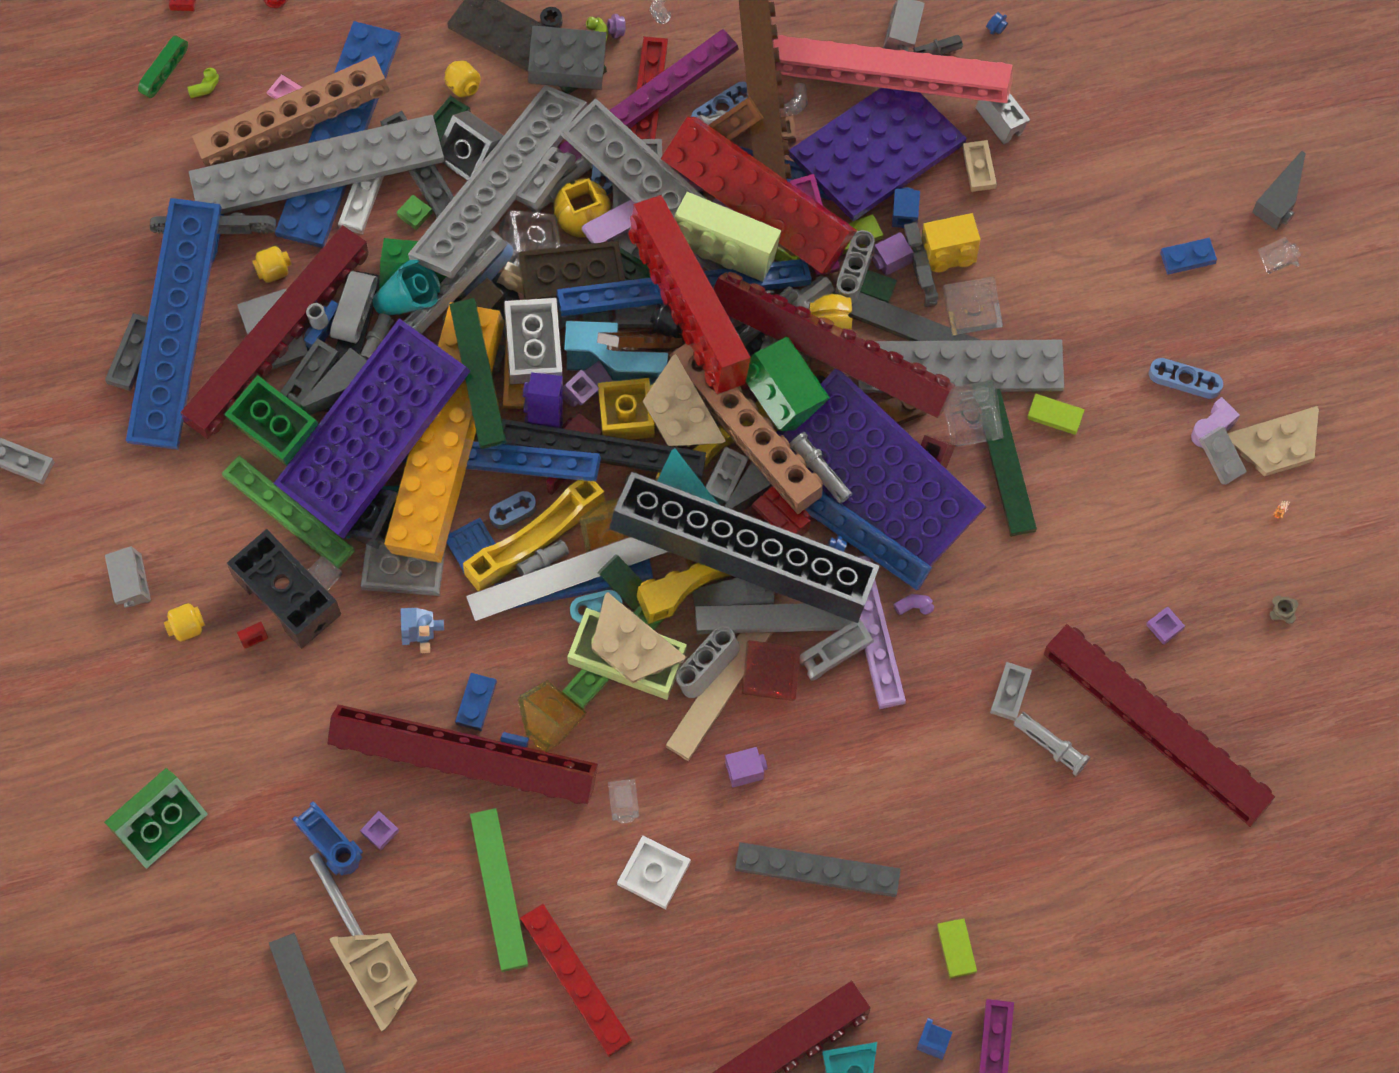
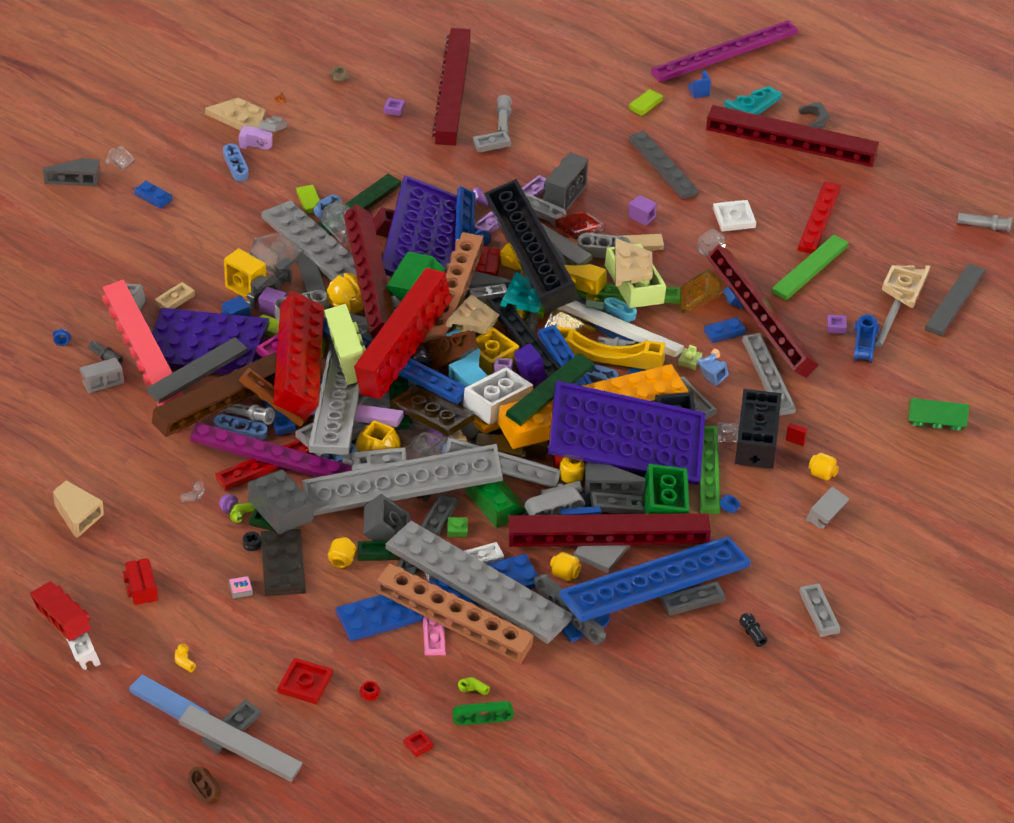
camera: 130 degrees left, 25 degrees down
light grey hinge [306,303,328,330] -> none
teal cone [373,259,440,316] -> none
light grey pin [789,432,853,504] -> none
none -> dark grey tile [146,337,247,404]
none -> medium blue beam [313,194,342,219]
none -> dark grey brick [543,152,589,211]
none -> yellowish green tile [678,345,702,370]
none -> blue tile [720,495,740,513]
none -> black pin [739,613,768,647]
none -> light grey tile [742,333,796,416]

